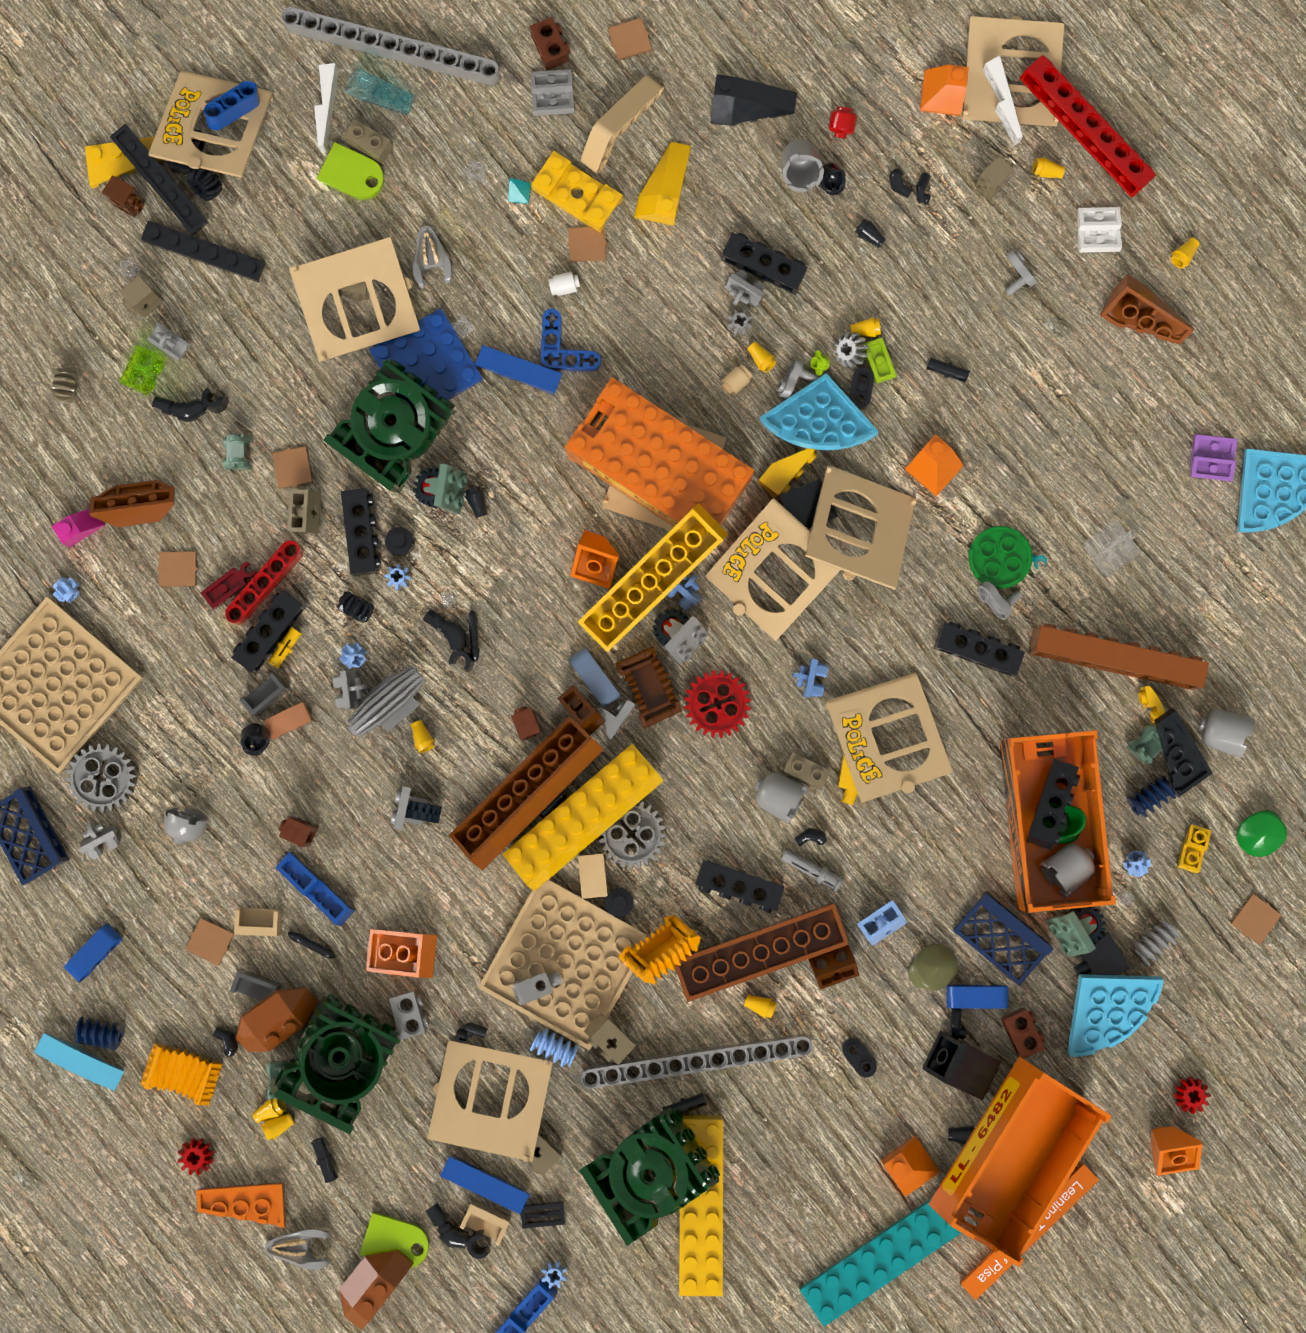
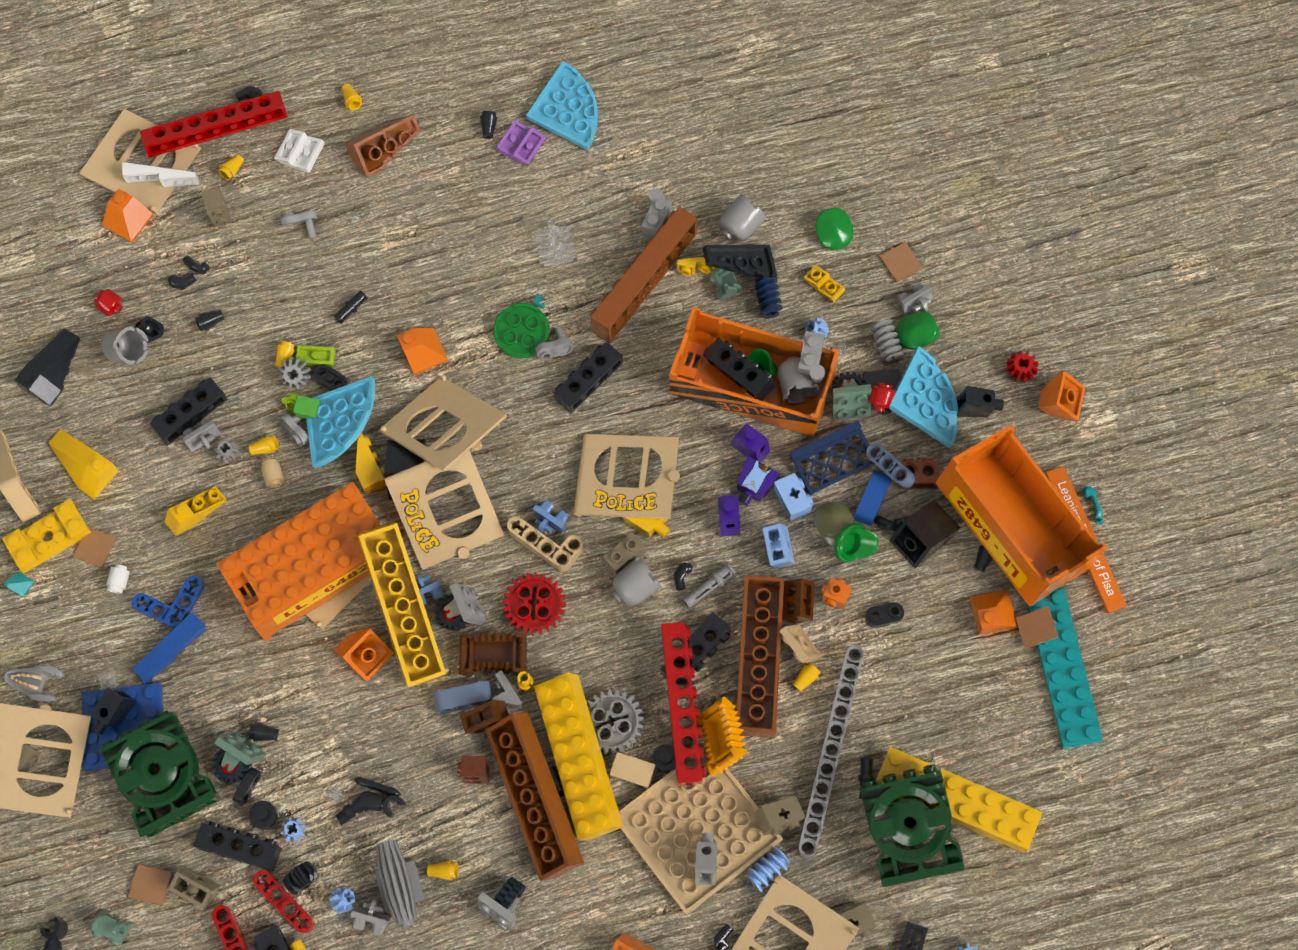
camera: 65 degrees left, 15 degrees down
none -> black torso [92,687,137,735]
none -> yellow slope [165,486,227,536]
none -> black beam [232,767,261,806]
none -> black arm [235,86,262,101]
none -> red beam [253,870,314,934]
none -> bright green slope [293,396,320,418]
none -> black cone [480,111,498,139]
none -> tan beam [507,517,583,572]
none -> yellow pin [518,671,534,693]
none -> light grey hinge [641,189,673,239]
none -> red brick [661,622,706,786]
none -> dark purple torso [717,495,740,537]
none -> dark purple torso [730,423,770,463]
none -> torso [737,456,780,506]
none -> light blue brick [773,473,813,521]
none -> tan plate [780,625,822,663]
none -> light grey hinge [798,331,825,383]
none -> orange brick [820,578,853,610]
none -> green piece [834,523,879,562]
none -> sand blue beam [866,443,915,488]
none -> red head [868,382,896,411]
none -> green piece [895,311,940,350]
none -> light grey hips [898,283,933,316]
none -> black torso [956,386,1004,418]
none -> medium nougat piece [1016,606,1059,649]
none -> teal piece [1082,486,1104,524]

